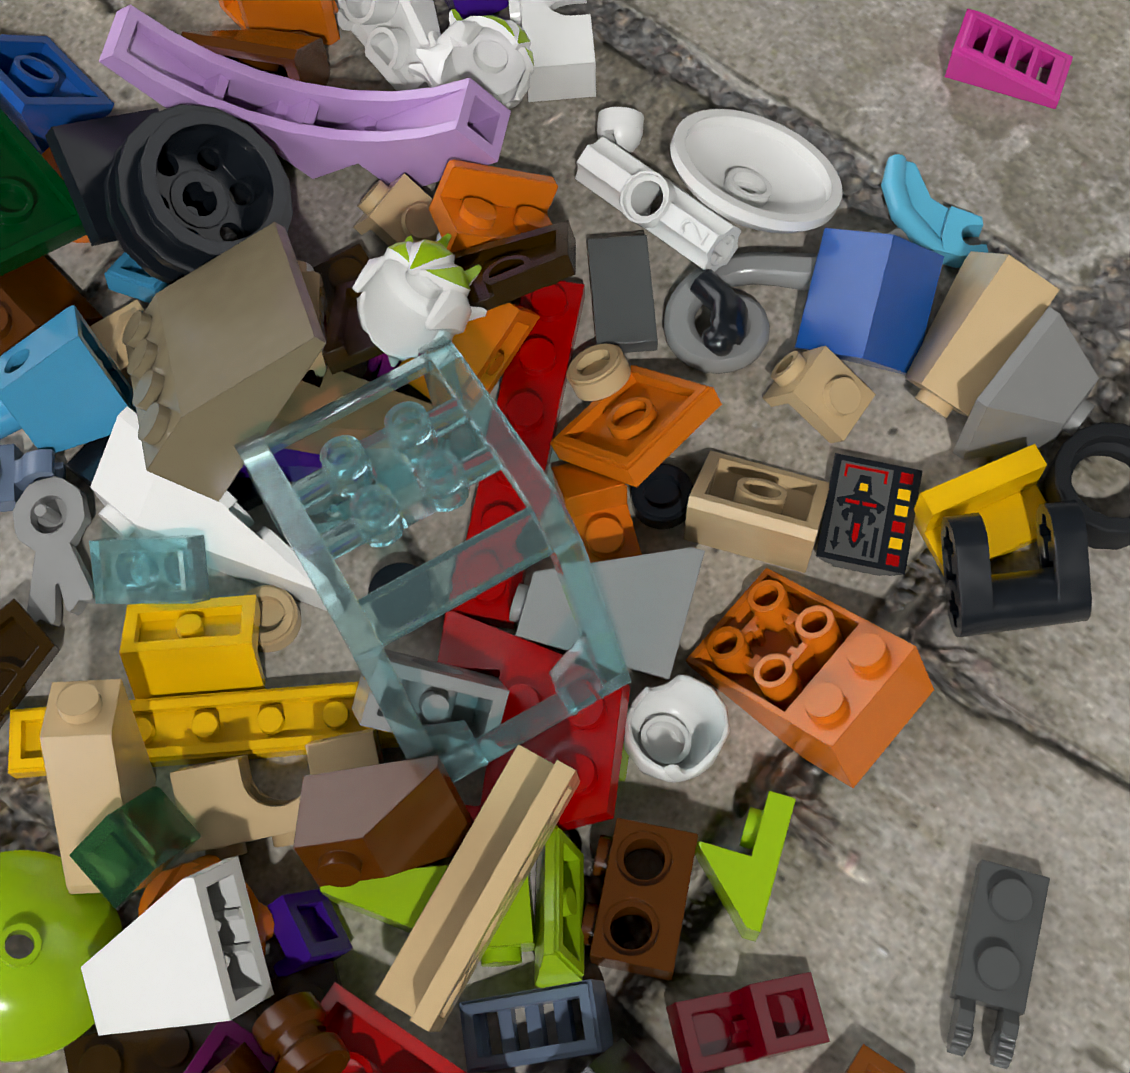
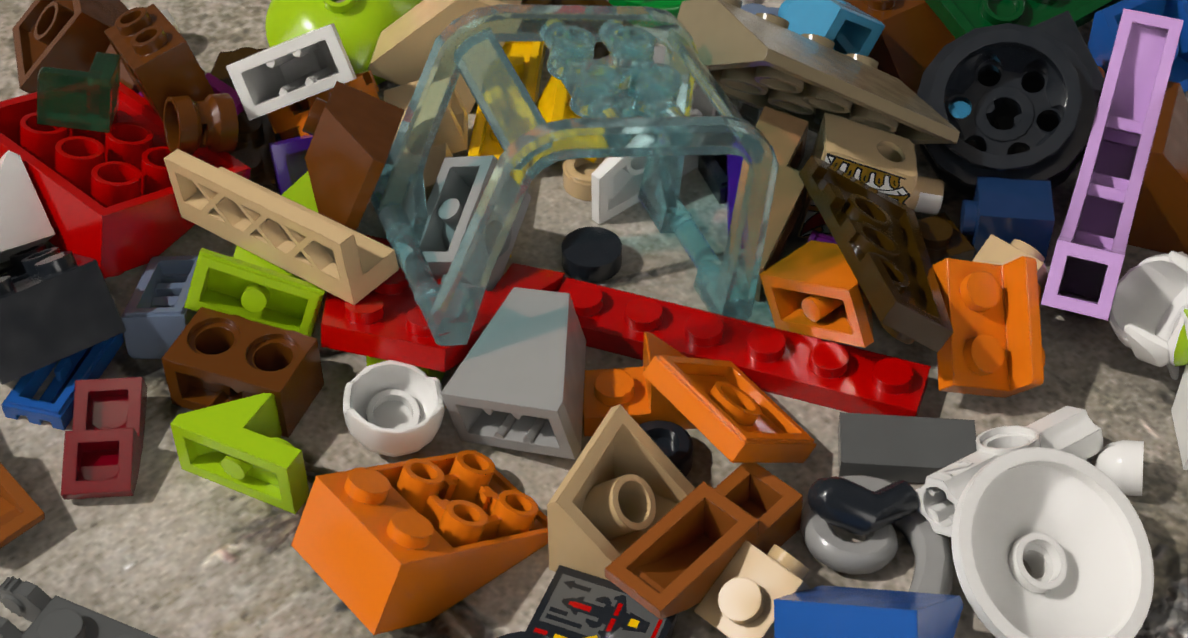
camera: 95 degrees right, 25 degrees down
clear green panel [69,786,202,909] -> none
white hair [352,233,487,367] -> none
tan tile [566,343,631,401] -> none
none -> dark orange slope [605,463,803,620]
none -> dark blue brick [960,176,1055,264]

